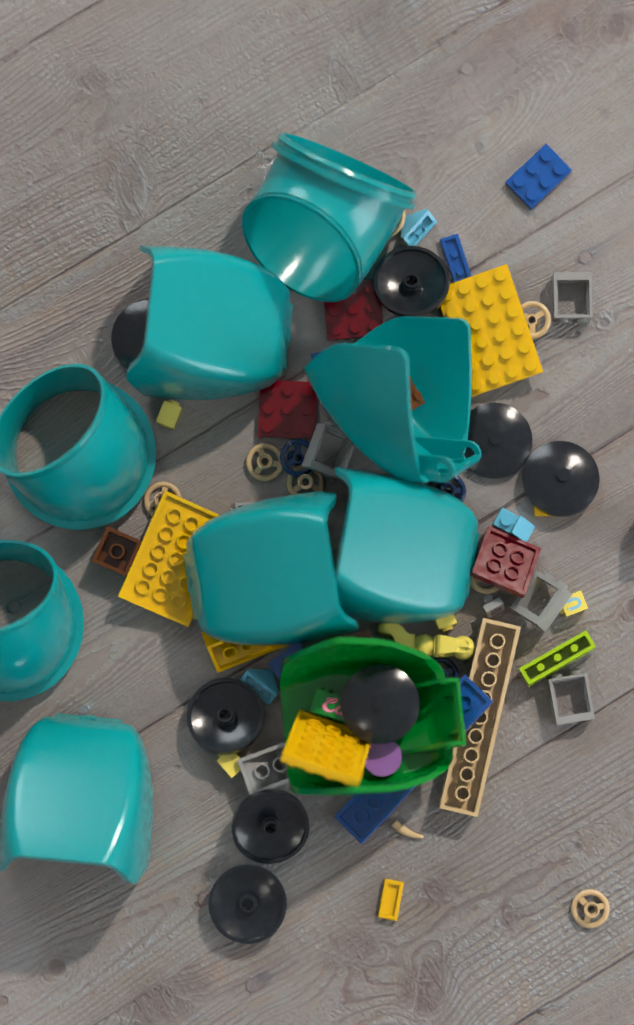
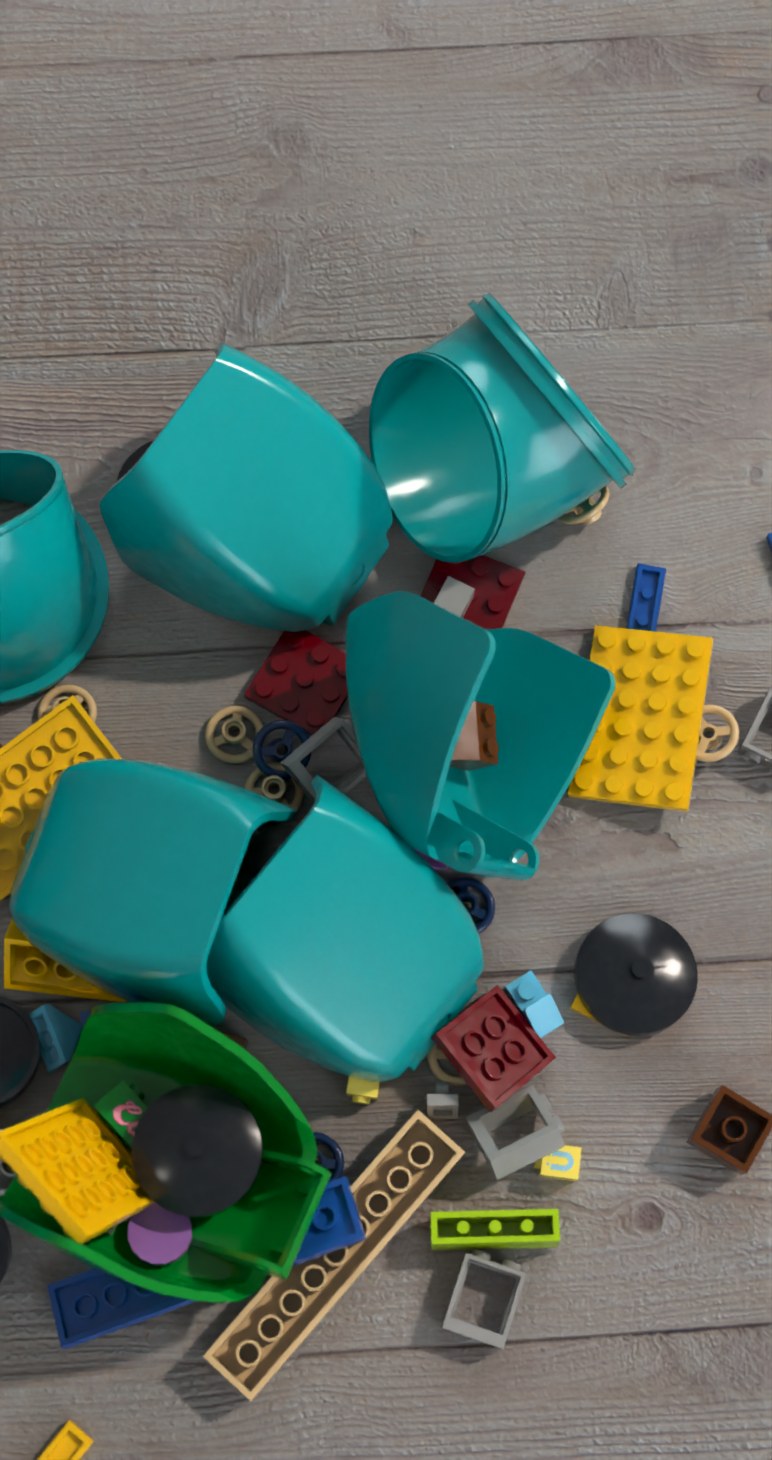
camera: 30 degrees right, 10 degrees down
light yellow brick [156,399,183,431] -> none
black dish [373,246,450,317] -> none
light yellow piece [378,623,475,660] -> none
tan helmet [391,820,424,839] -> none
medium azure slope [401,209,437,246] -> none
black dish [464,402,532,479] -> none
none -> light grey brick [434,576,475,618]

